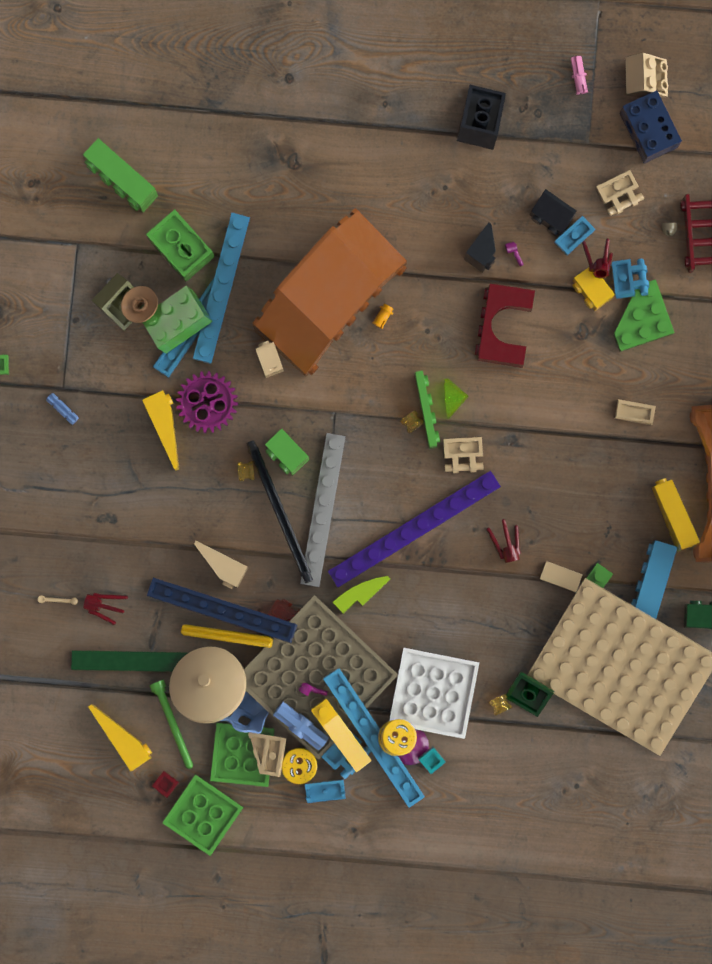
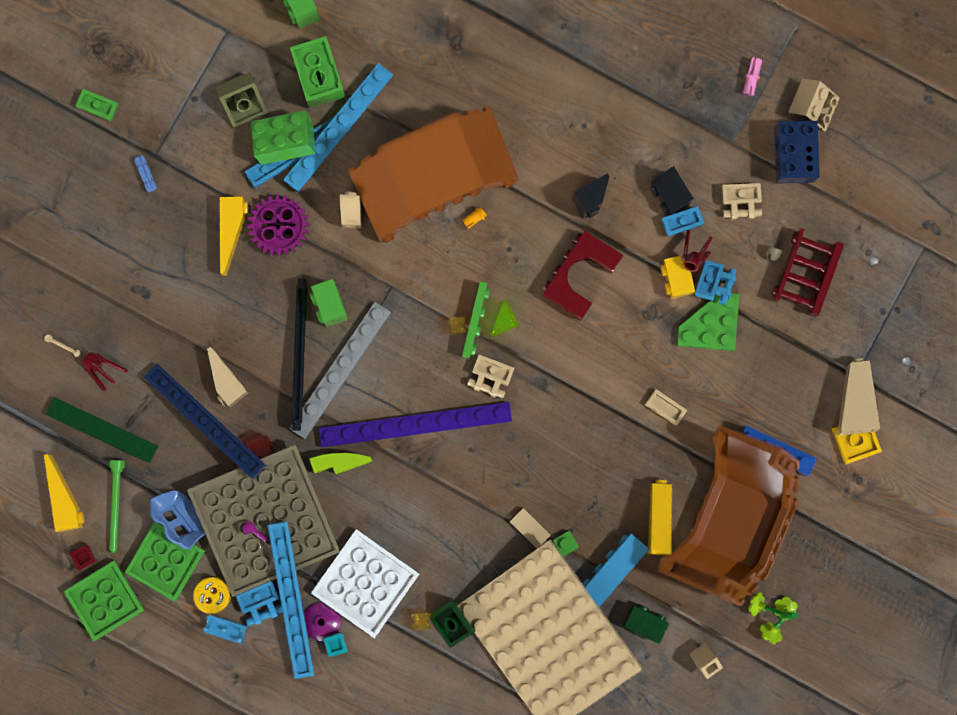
camera: 20 degrees right, 0 degrees up
medium nougat dish [121,286,158,323] -> none
tan dish [169,647,246,723] -> none
yellow axle [181,624,273,648] -> none
clear yellow wheel [238,461,255,481] -> none
tan wing [248,732,286,777] -> none
medium blue piece [273,702,329,750] -> none
yellow slope [310,698,372,772] -> none
yellow head [378,719,417,756] -> none
black slope [457,84,506,150] -> none
dark red plant [487,519,521,563] -> none
magenta hand [505,242,524,267] -> none

